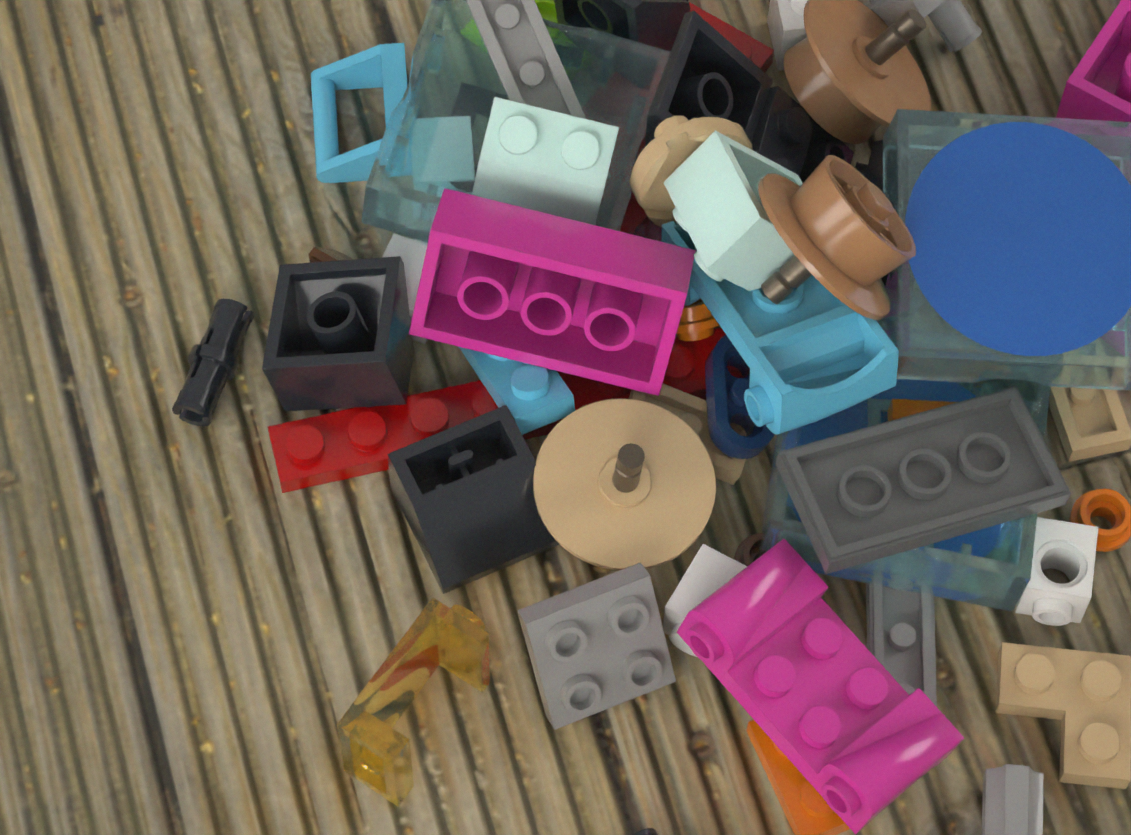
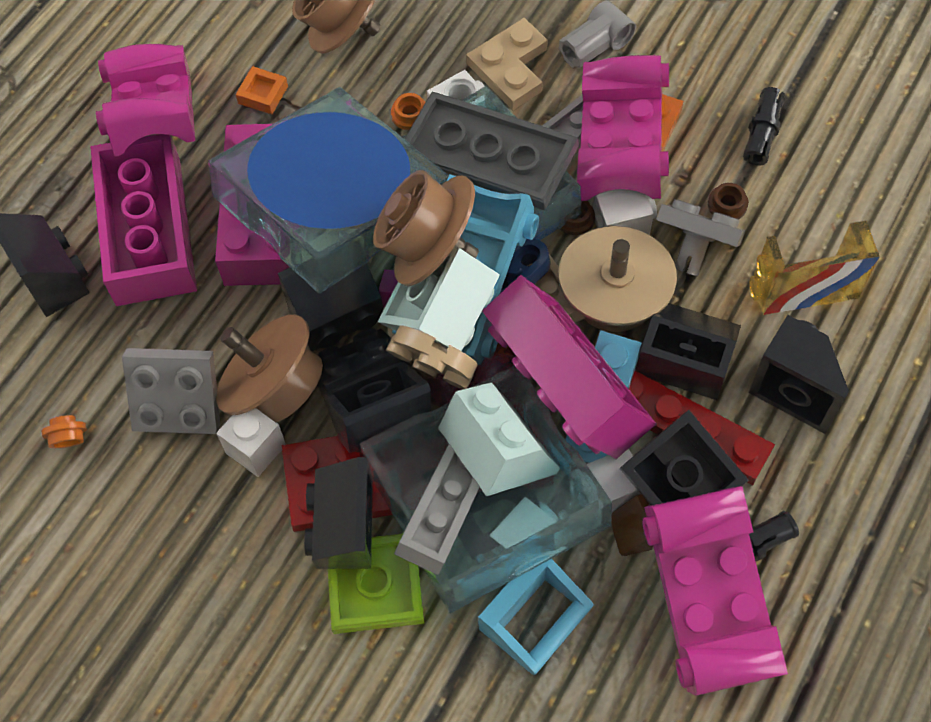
camera: 130 degrees left, 0 degrees up
none -> dark pink piece [643,486,788,696]
none -> reddish brown plate [708,183,749,219]
none -> black slope [748,315,849,434]

